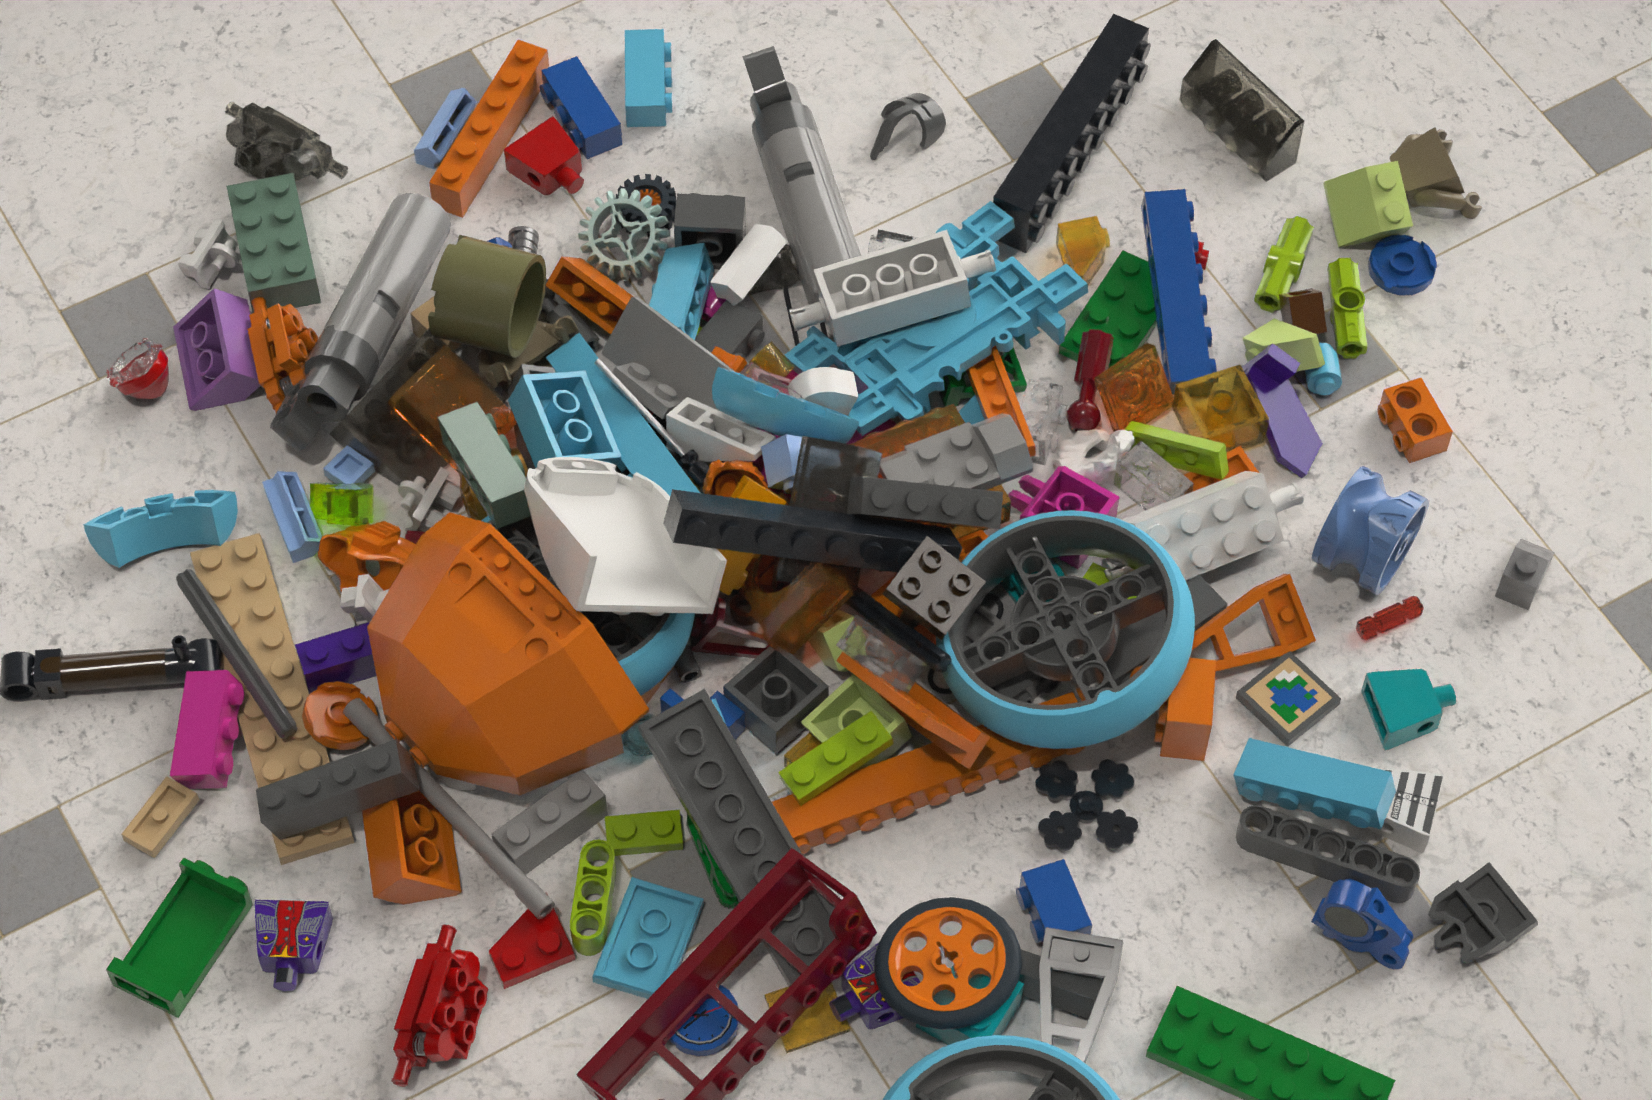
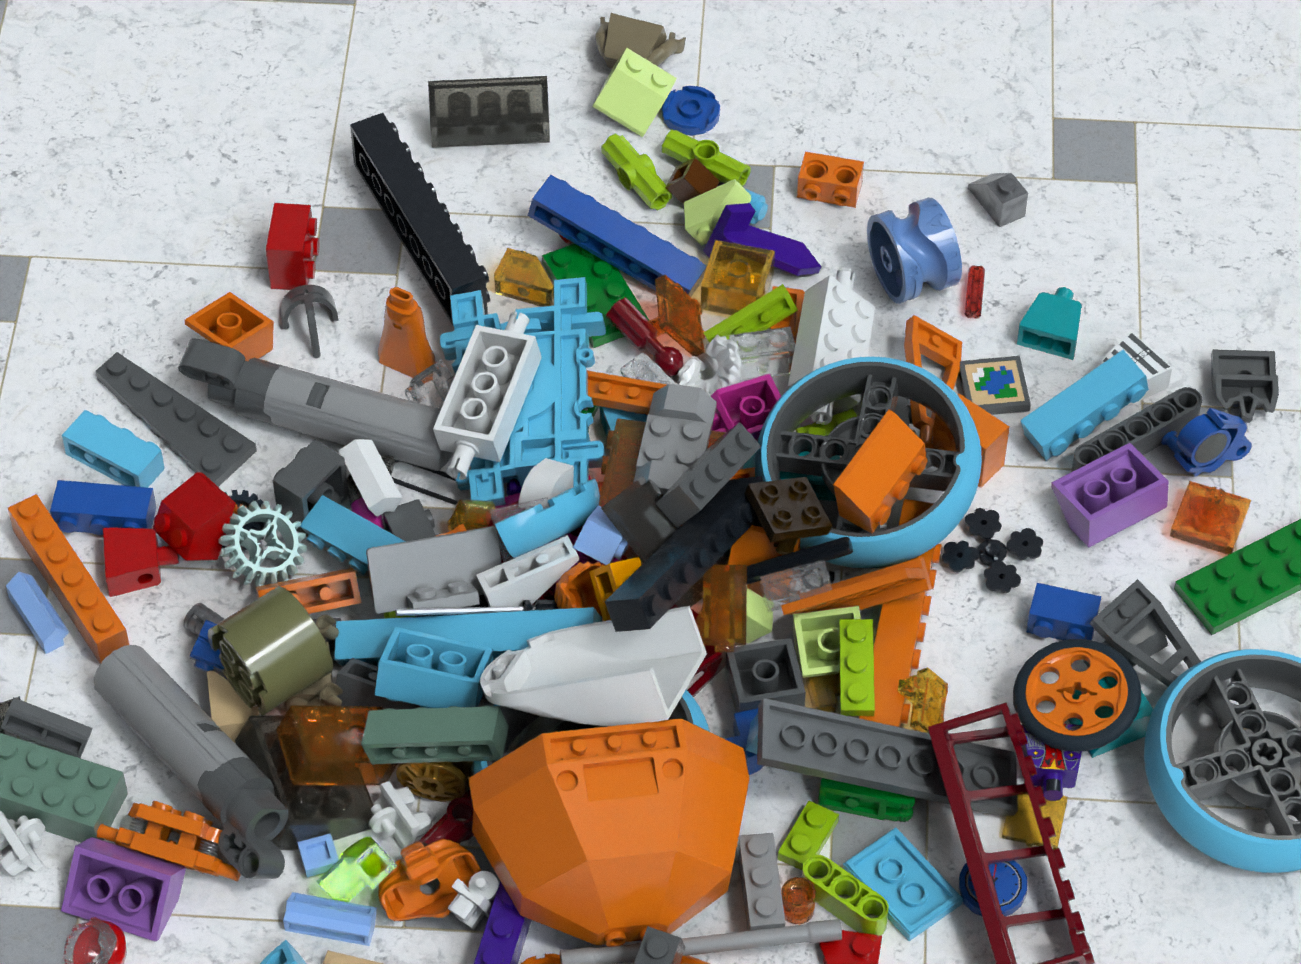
camera: 55 degrees left, 5 degrees down
none -> dark grey piece [0,697,93,758]
none -> dark grey wing [96,352,257,487]
none -> red slope [153,472,236,561]
none -> orange slope [185,292,274,361]
none -> red brick [266,203,320,290]
none -> orange piece [378,287,436,380]
none -> clear orange wheel [781,877,816,925]
none -> orange slope [833,409,928,534]
none -> clear yellow hinge [898,667,948,733]
none -> medium lavender slope [1051,443,1169,547]
none -> clear orange plate [1170,481,1251,555]

